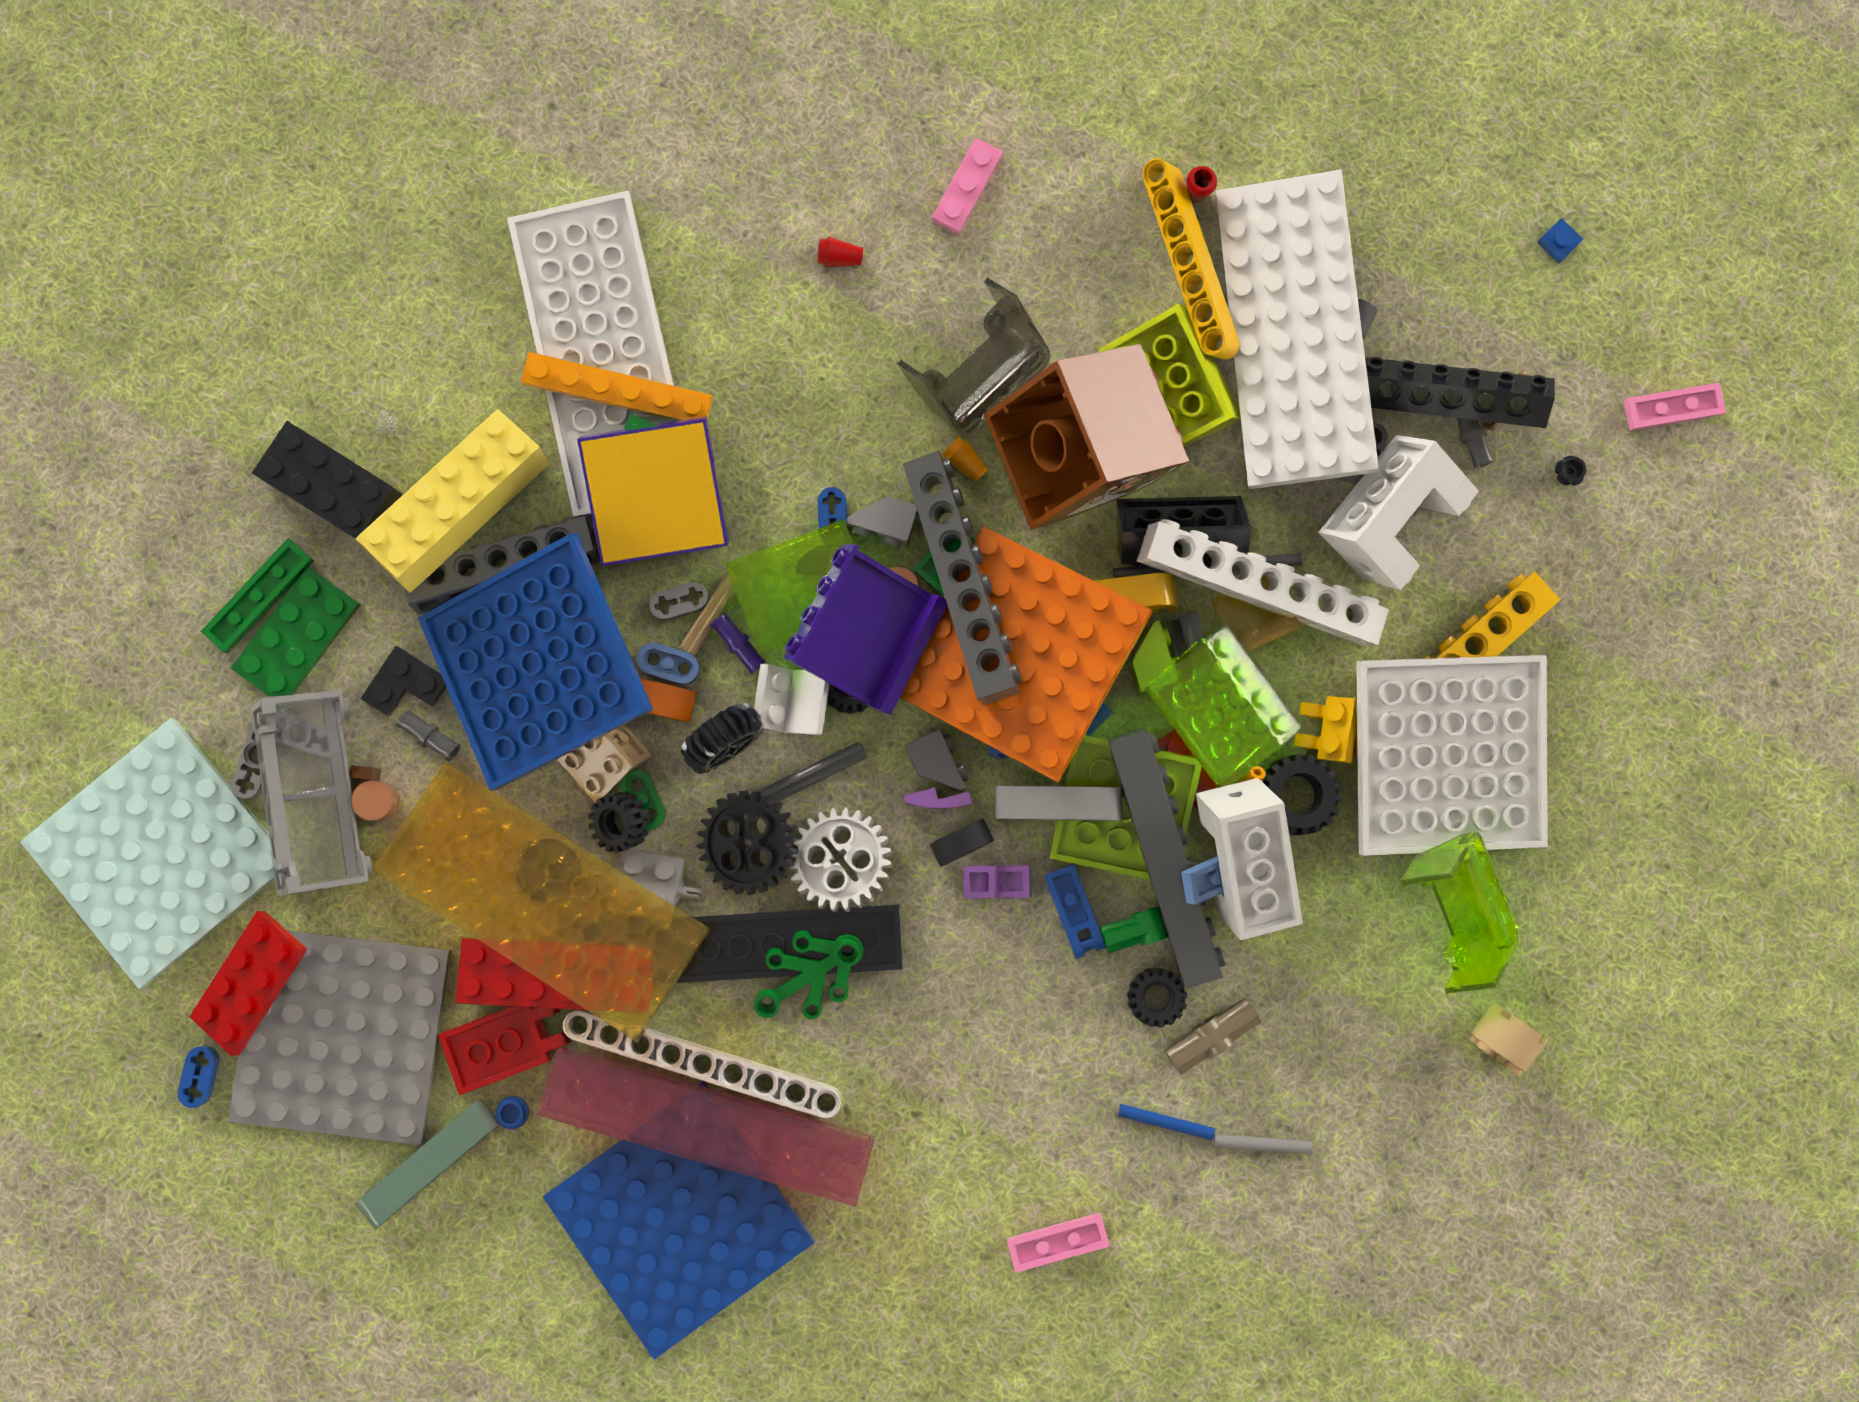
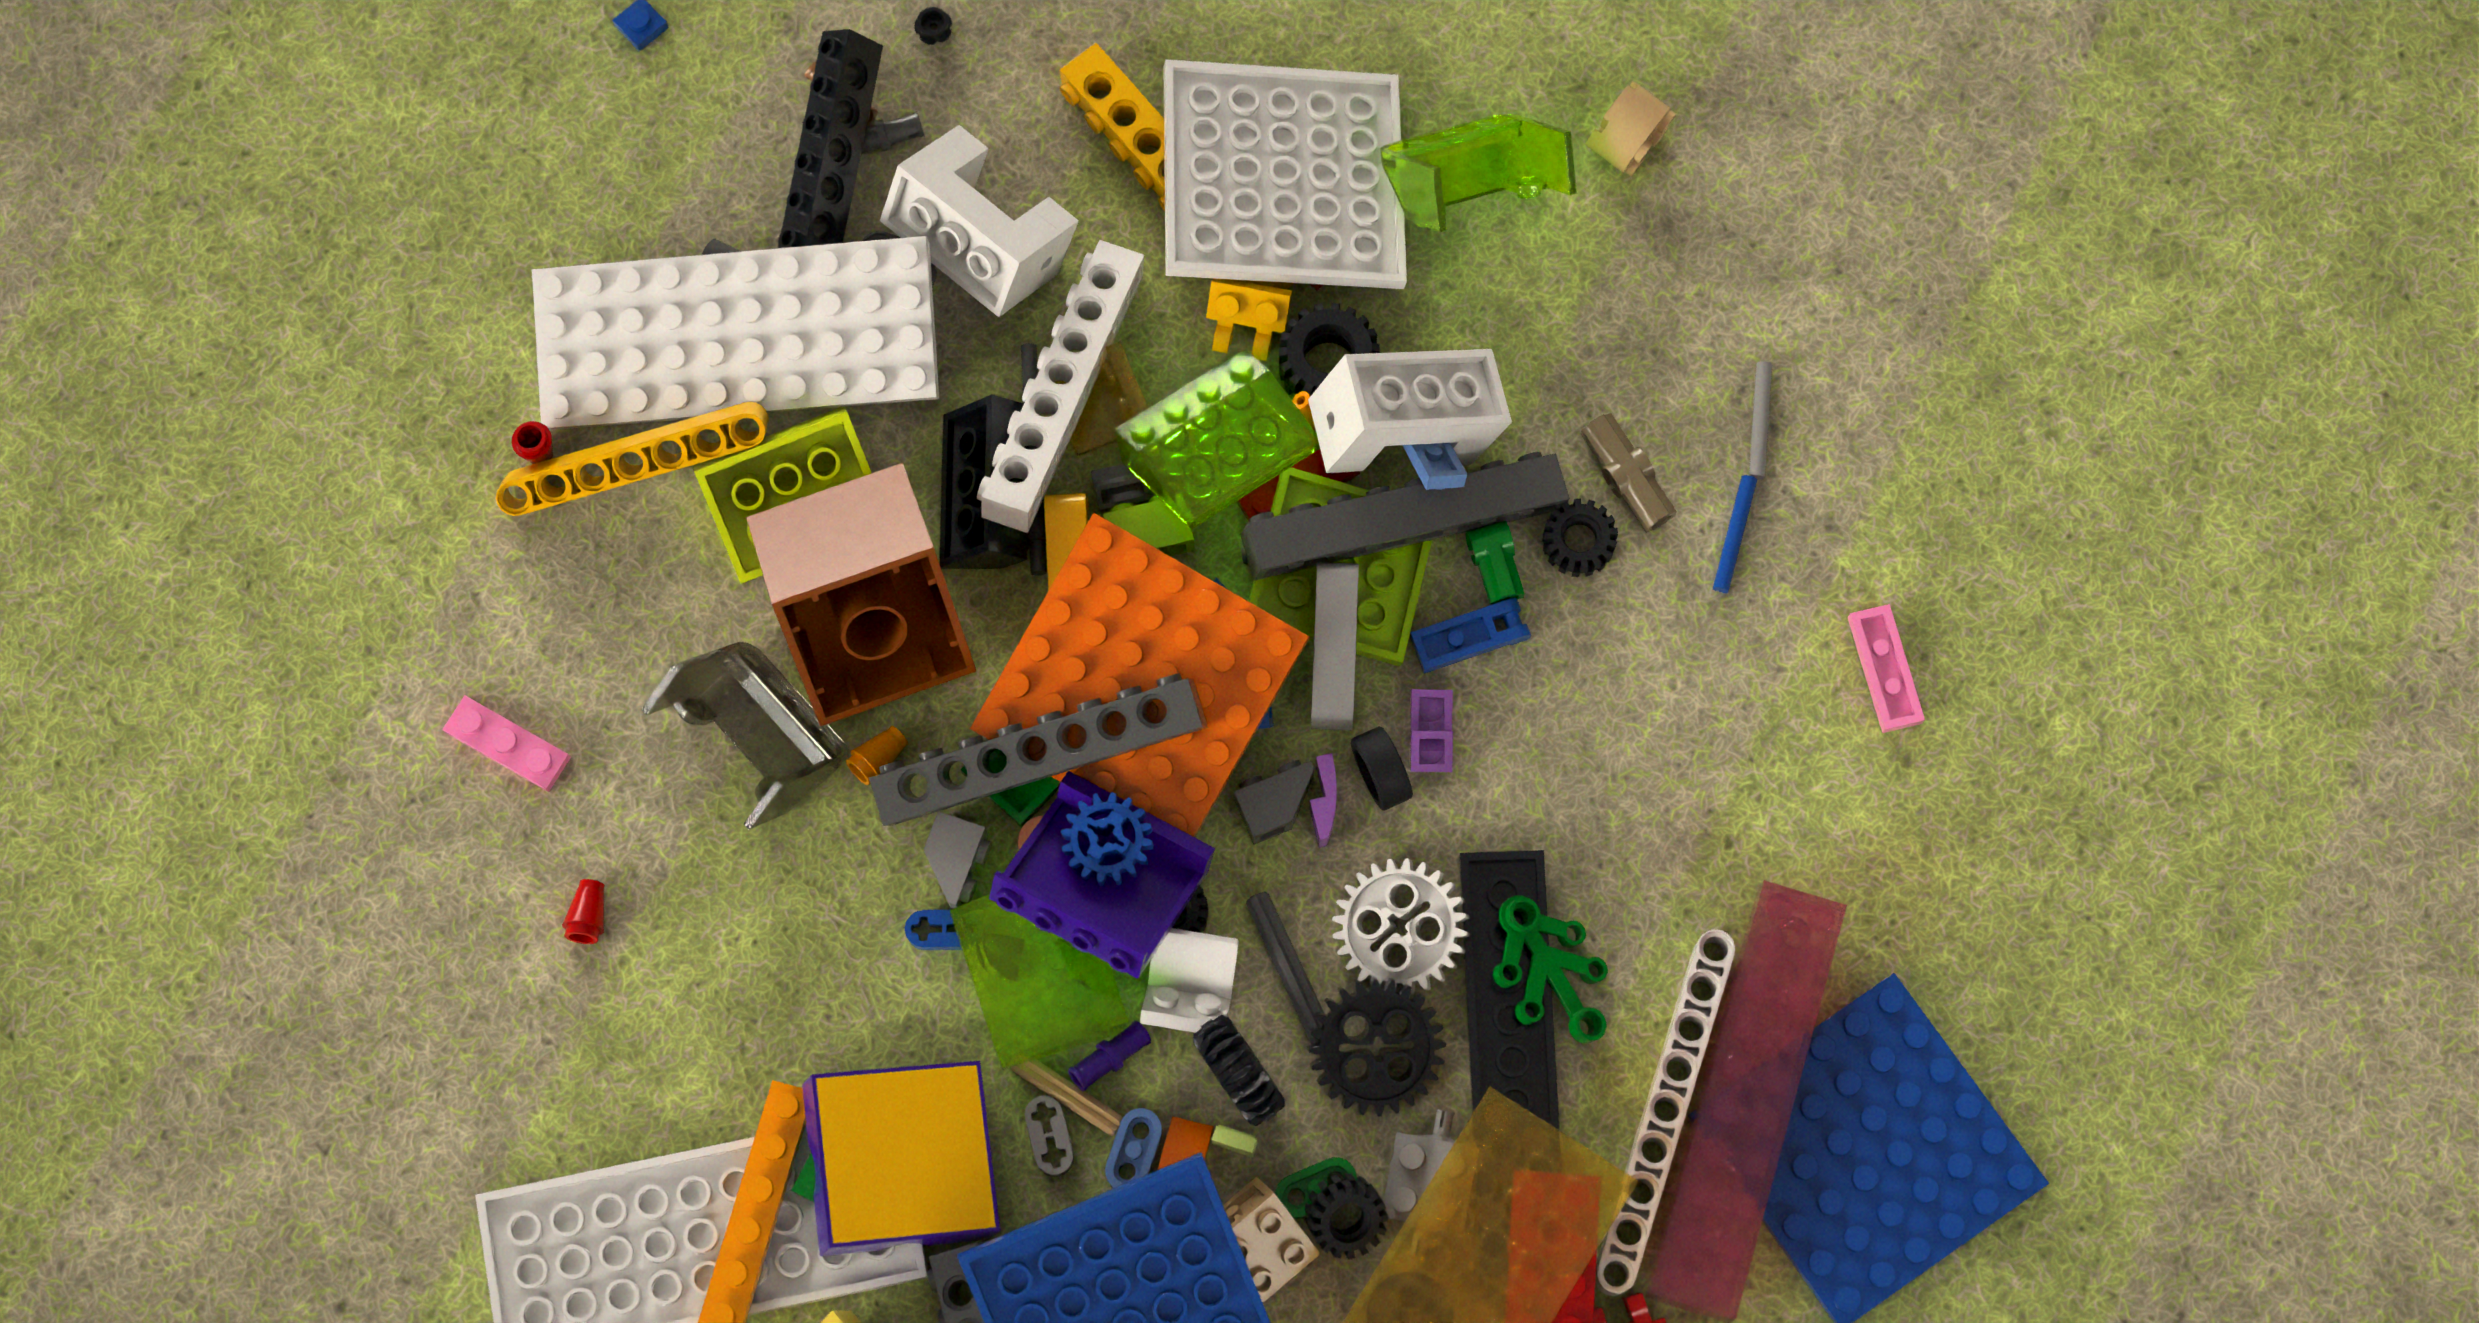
camera: 85 degrees left, 10 degrees down
none -> blue gear [1061,792,1154,886]
none -> yellowish green tile [1212,1125,1257,1158]

